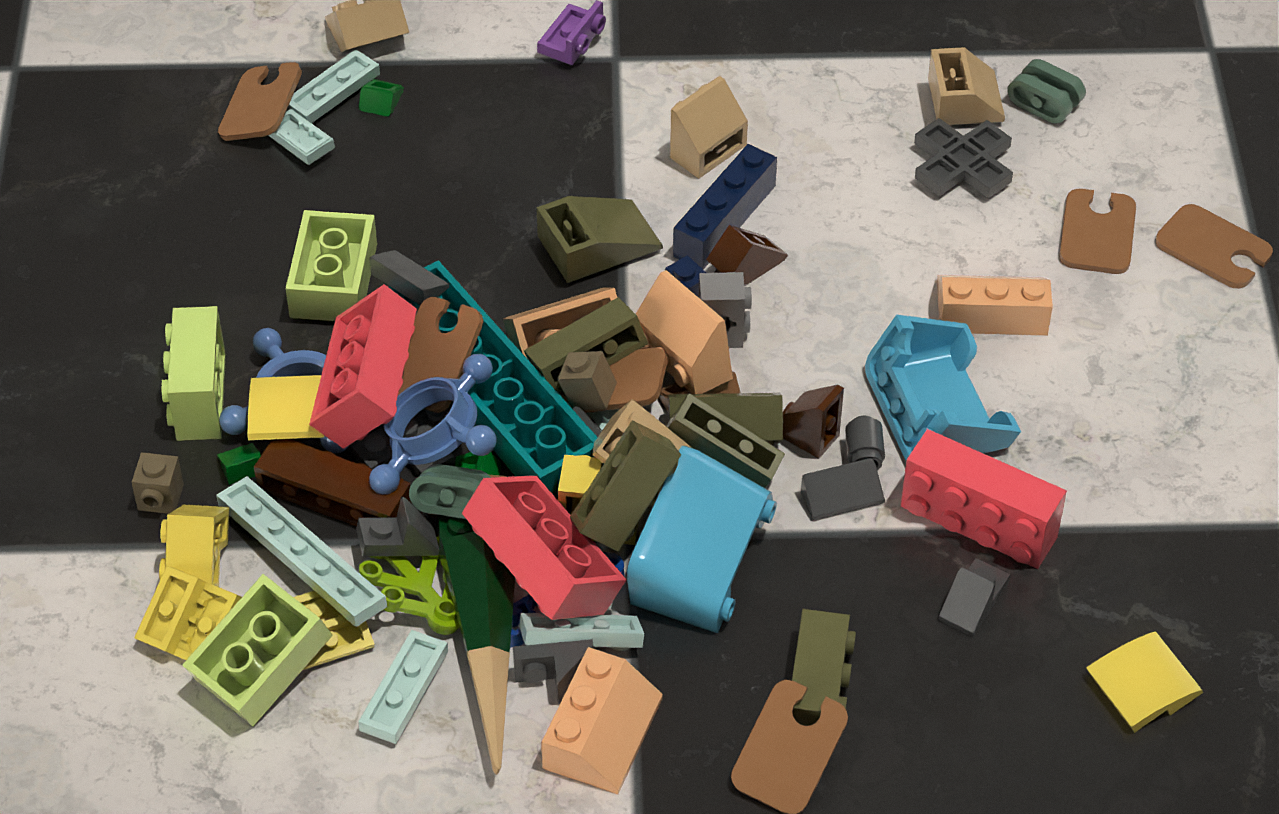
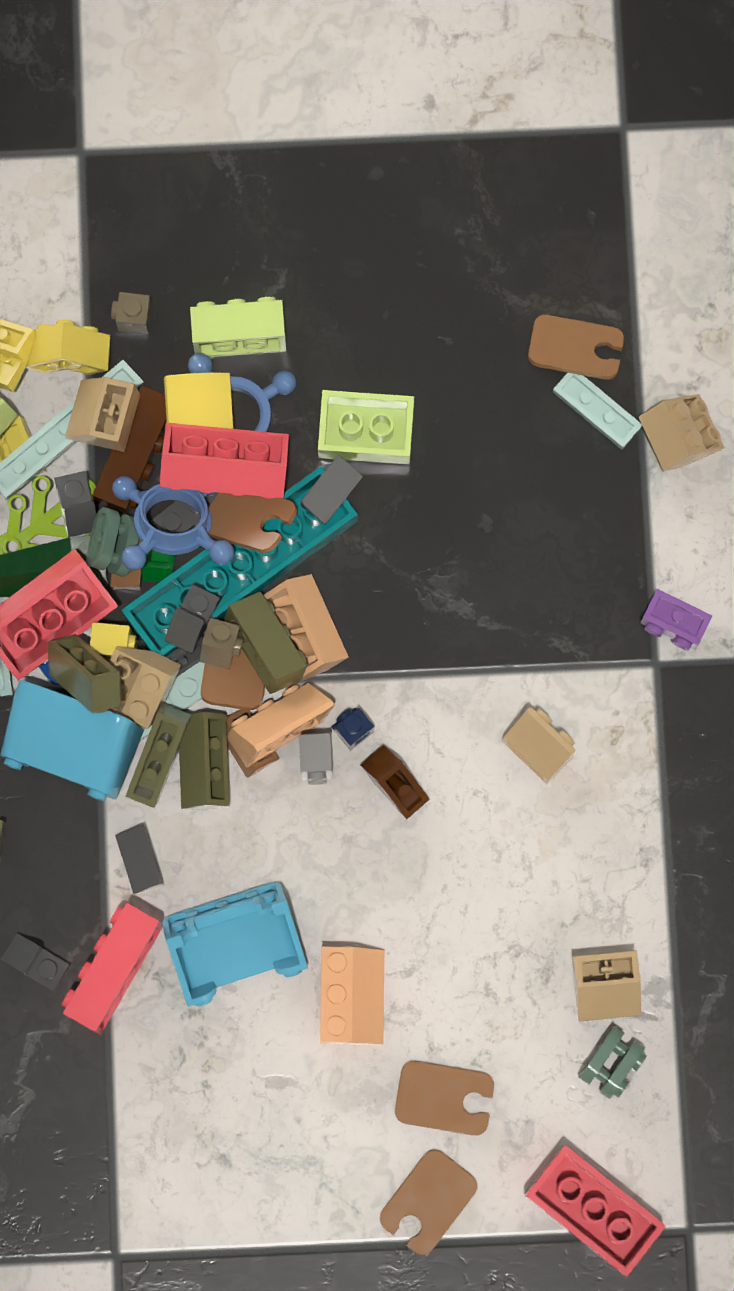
camera: 90 degrees right, 30 degrees up
green slope [217,443,261,485] -> none
light aqua plate [268,109,335,165] -> none
green slope [359,79,404,116] -> none
olive slope [536,196,663,283] -> none
dark blue brick [673,144,777,270] -> none
reddish brown slope [783,385,844,459] -> none
dark grey brick [845,415,885,471] -> none
dark grey plate [914,118,1013,198] -> none
none -> tan slope [65,377,140,452]
none -> dark grey slope [164,584,220,654]
none -> coral brick [524,1145,666,1277]

